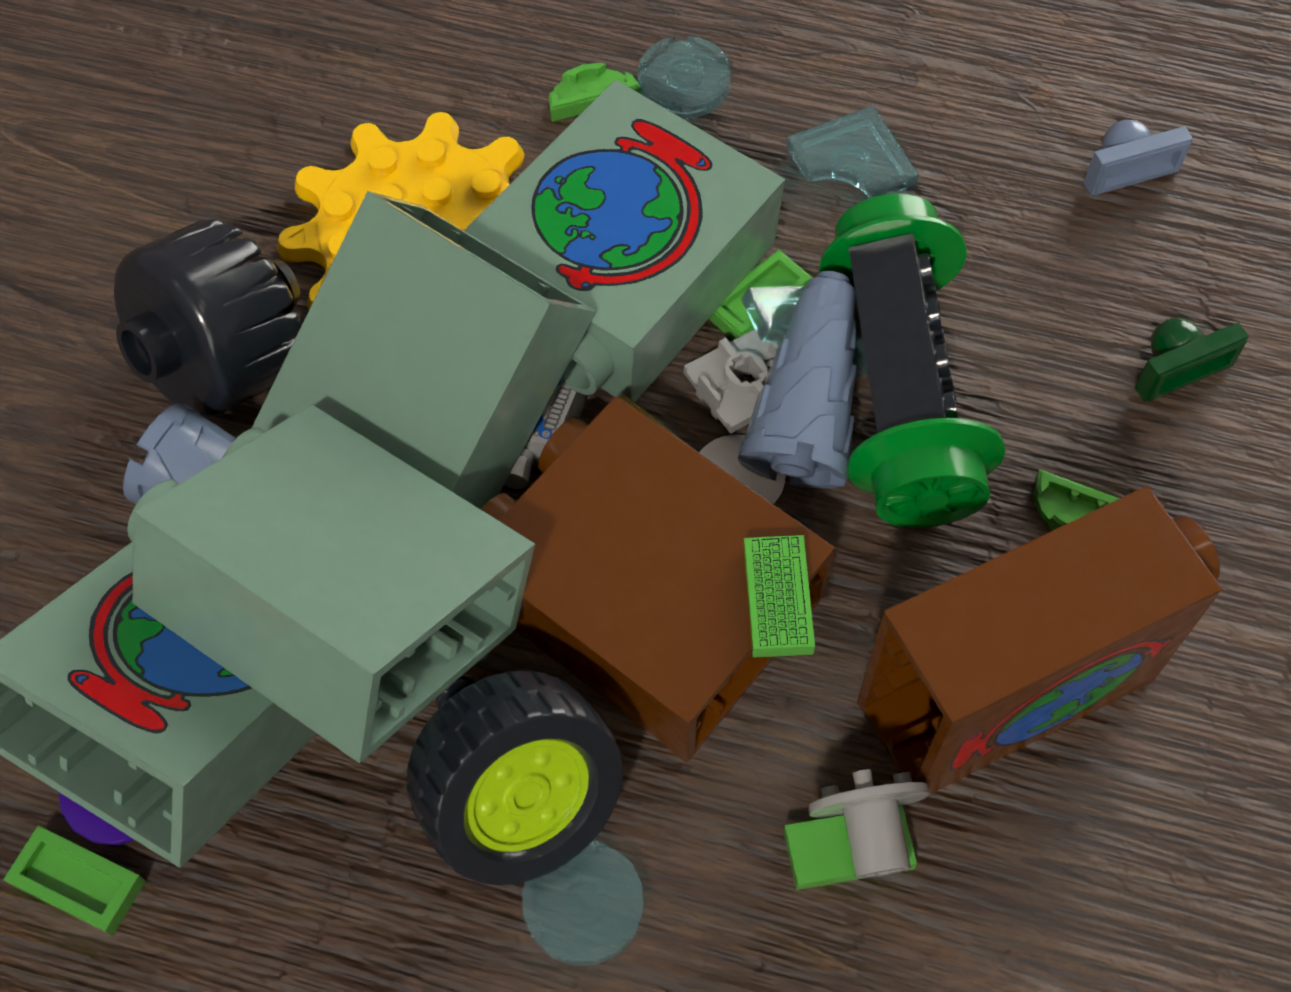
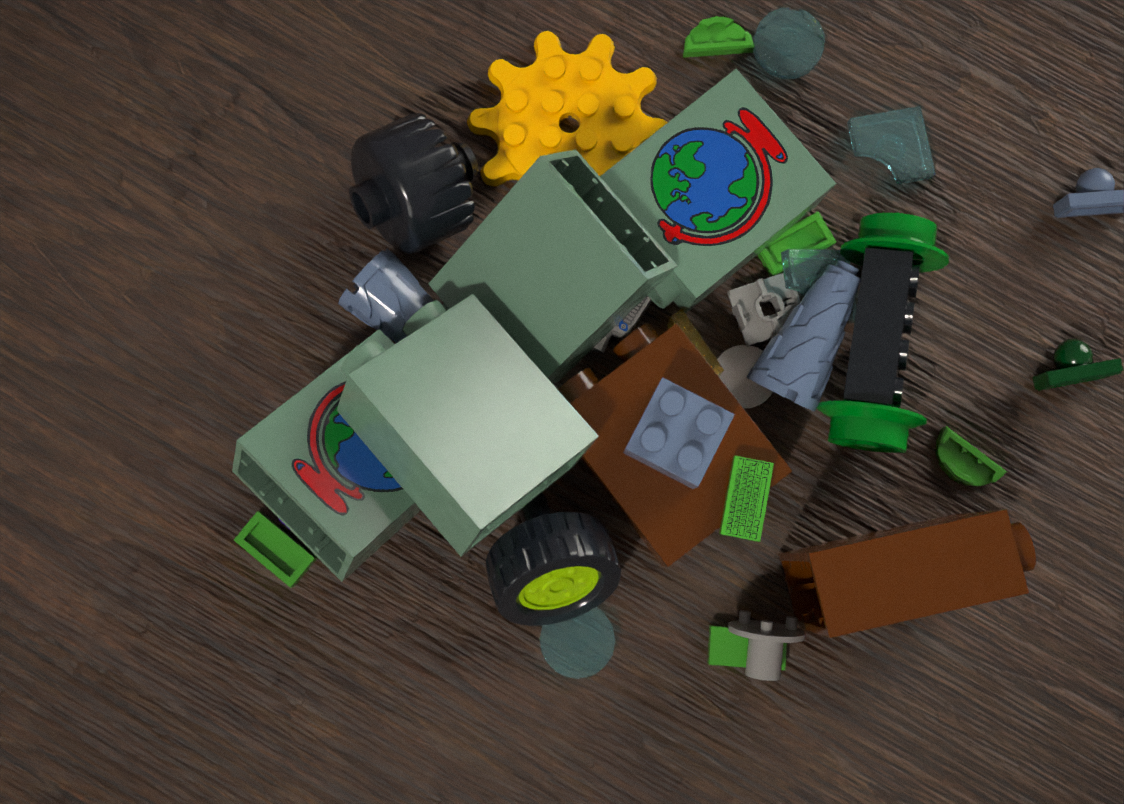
camera: 15 degrees right, 20 degrees up
none -> sand blue brick [623,377,735,489]

